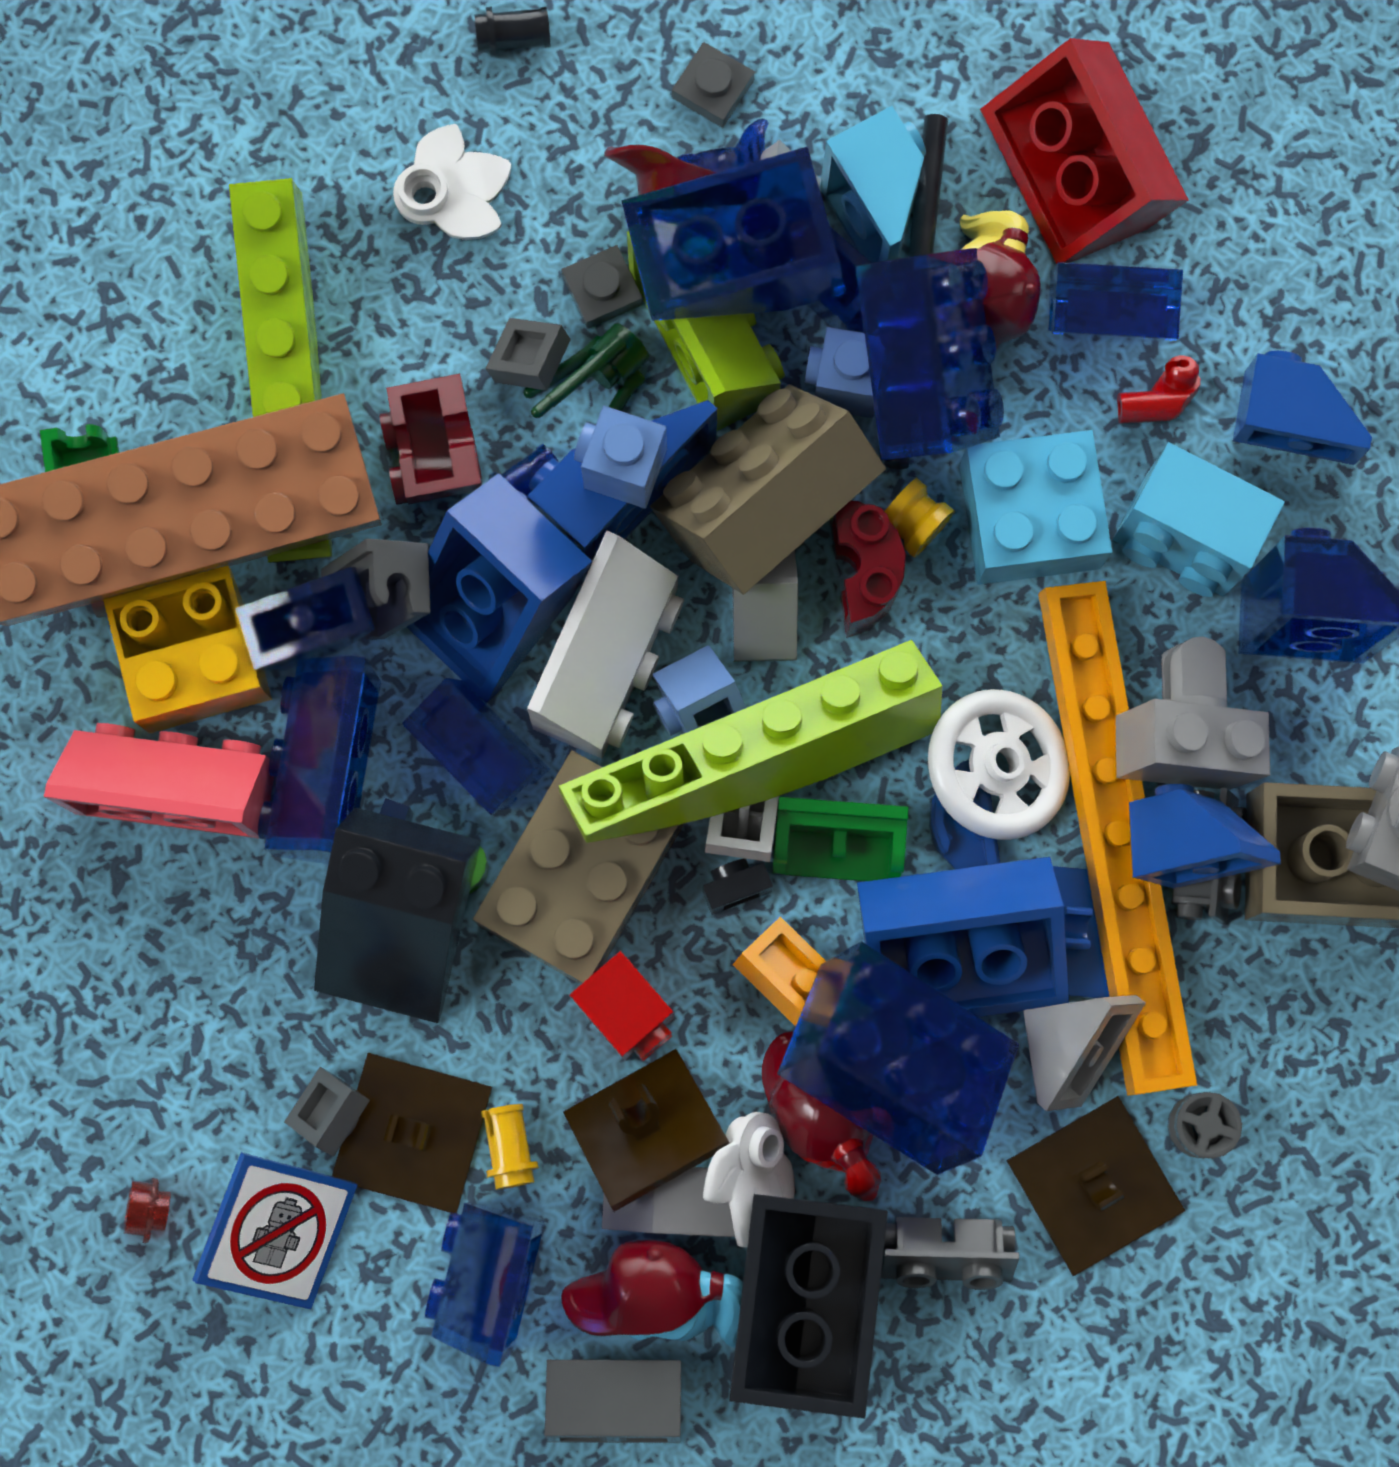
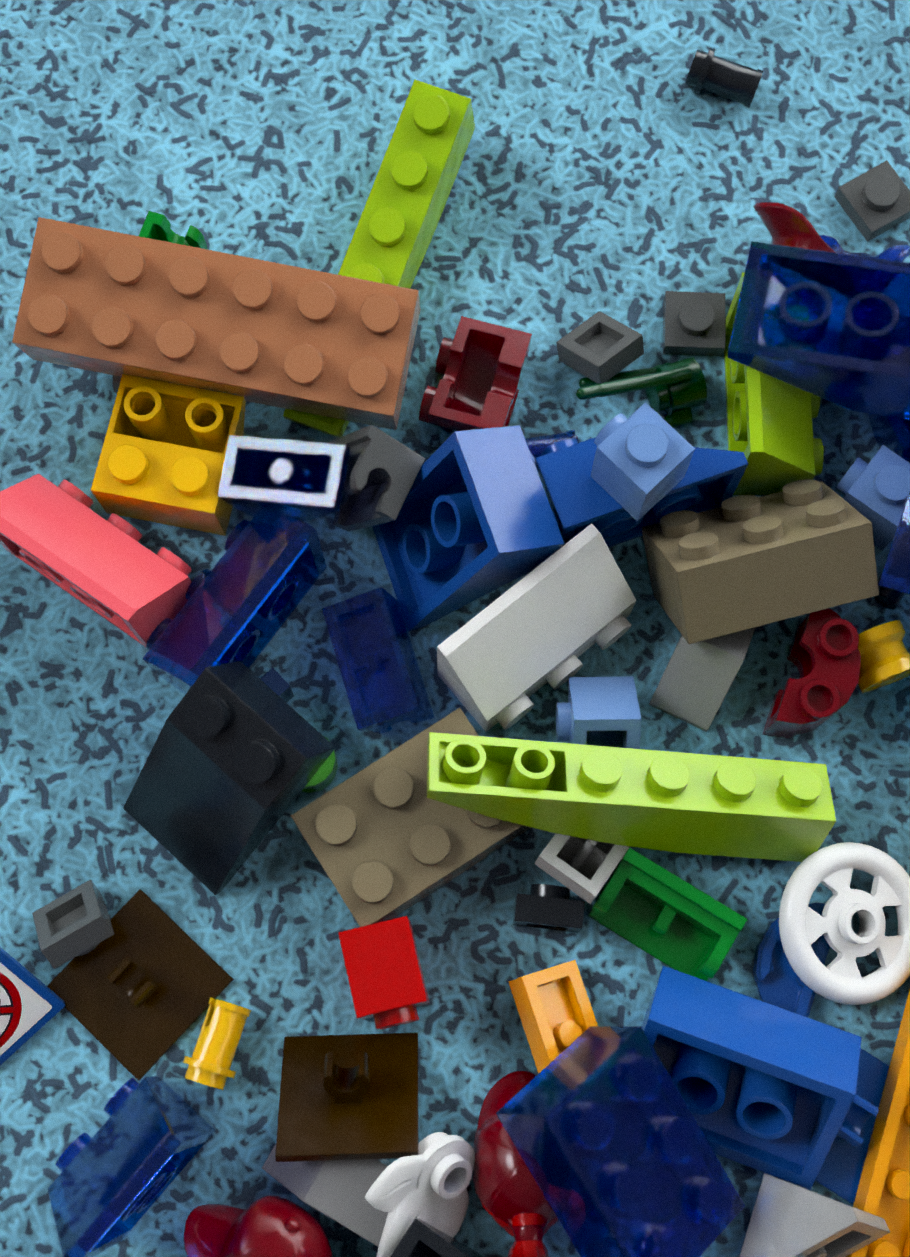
camera: 30 degrees right, 5 degrees down
white plate [393,124,511,240] -> none

